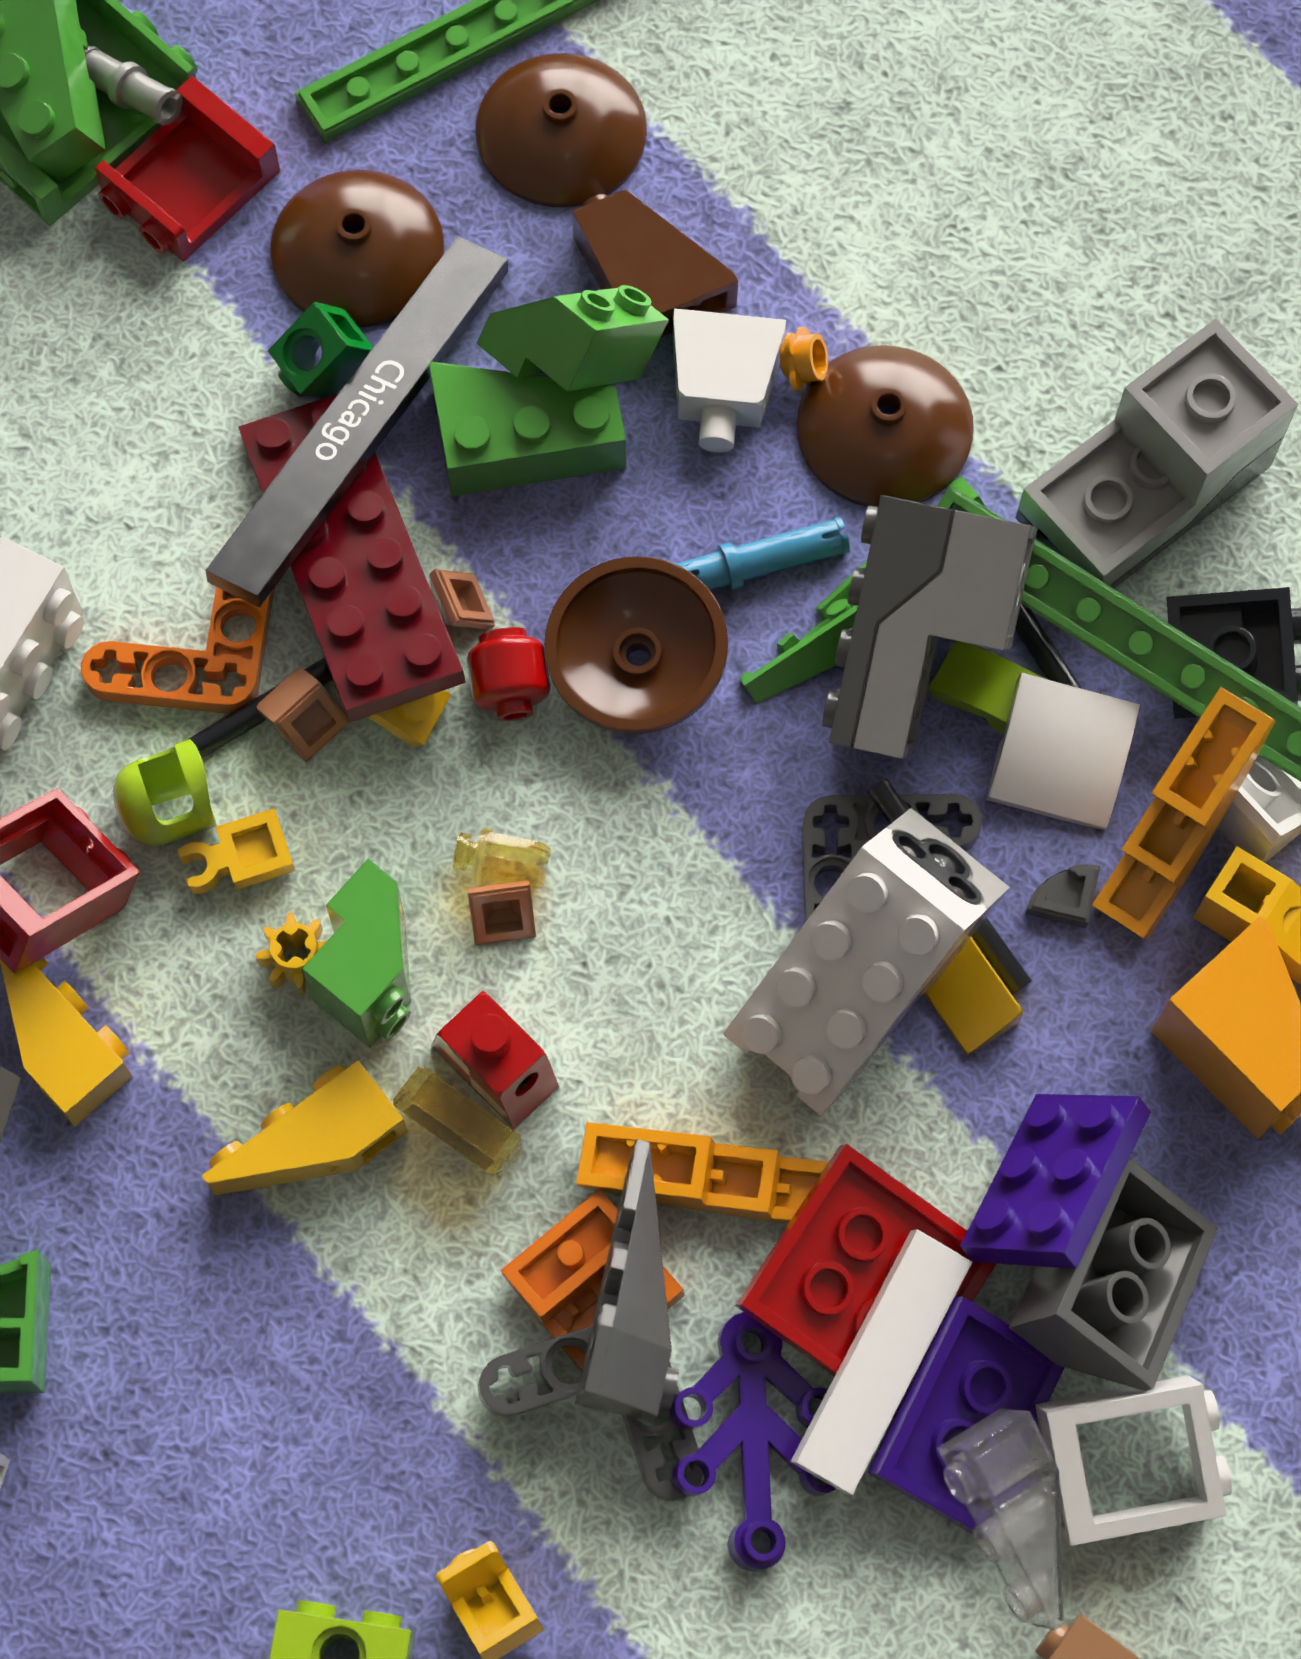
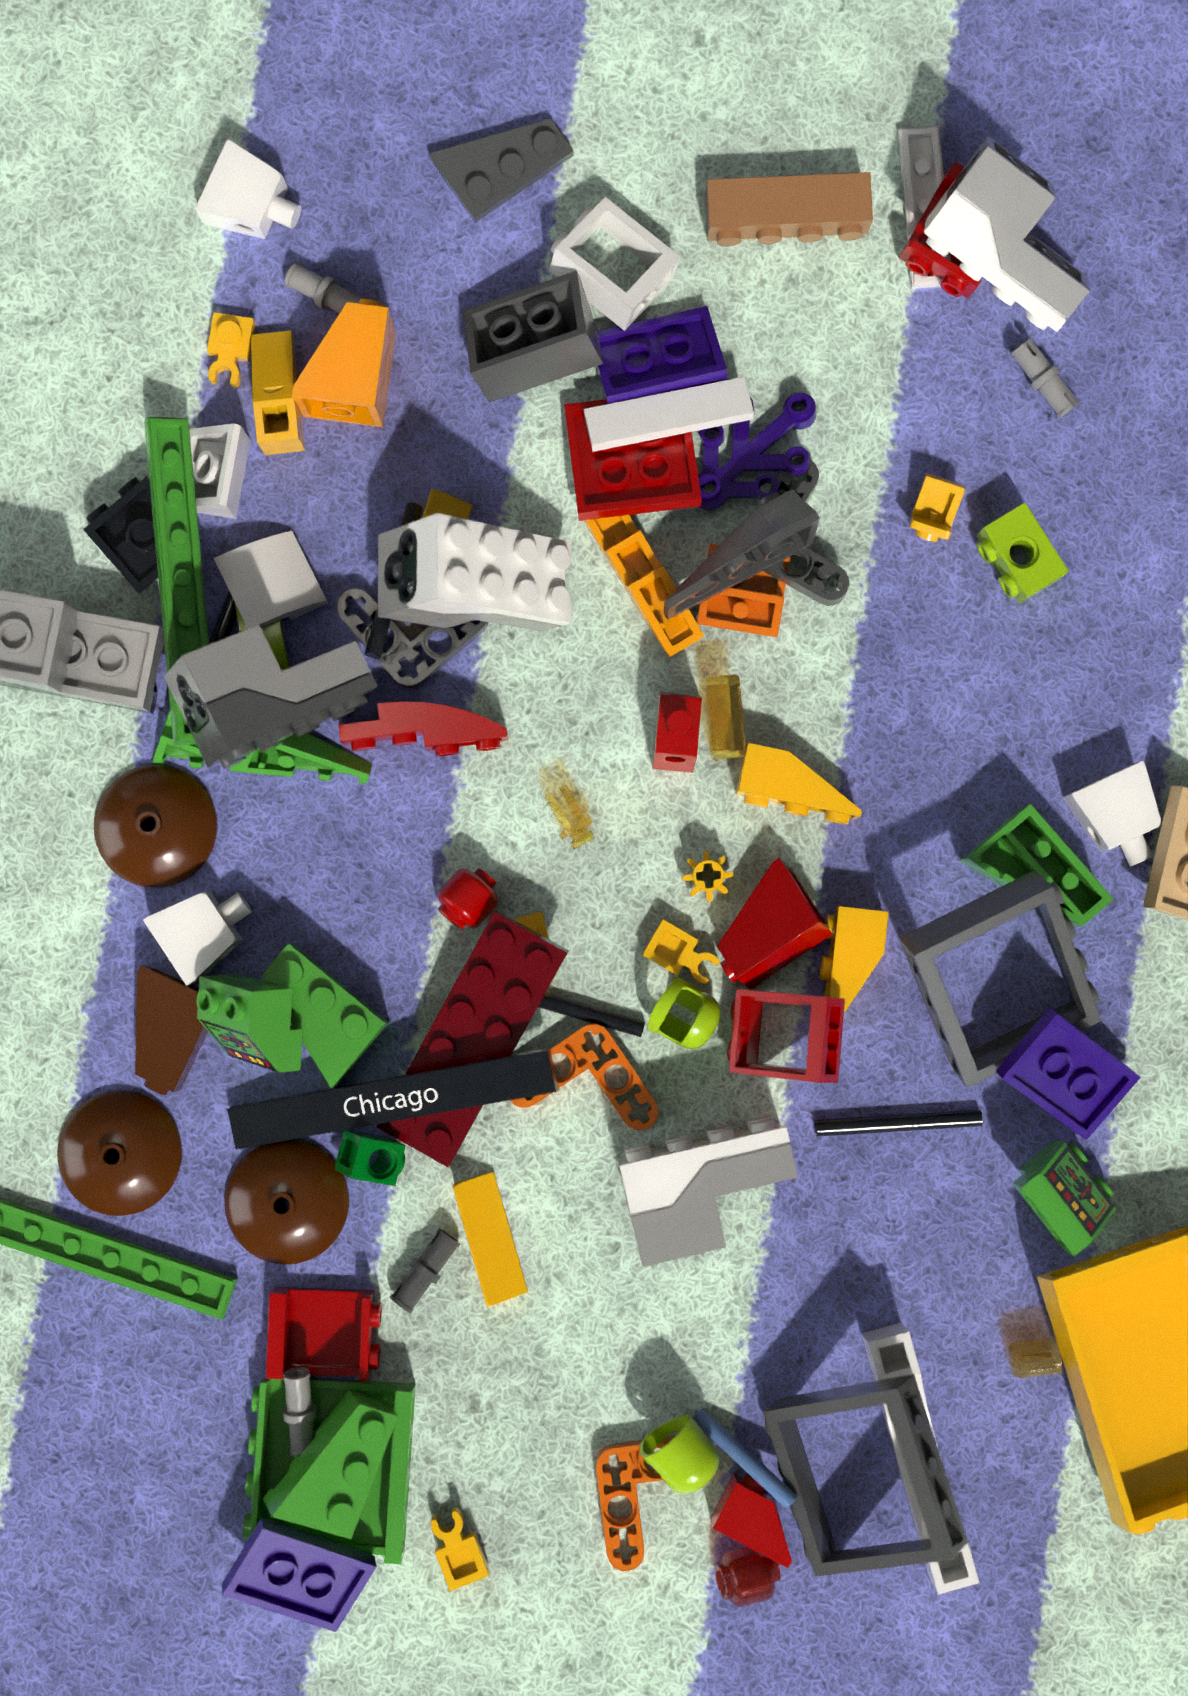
camera: 130 degrees left, 15 degrees up
nougat slope [257,668,349,762] -> none
bright green piece [302,859,411,1048] -> none
nougat slope [429,569,495,629] -> none
nougat slope [467,880,537,945] -> none
reddish brown dish [544,556,728,734] -> none
dark azure pin [674,516,850,591] -> none
light orange plate [780,327,828,392] -> none
clear slope [937,1409,1064,1630] -> none
dark purple plate [960,1094,1151,1269] -> none
dark grey tile [1025,864,1101,928] -> none
light orange slope [1092,687,1276,941] -> none
none -> red slope [338,701,509,757]
none -> dark grey pin [390,1228,461,1313]
none -> yellow slope [452,1171,528,1307]
none -> red slope [717,857,833,989]

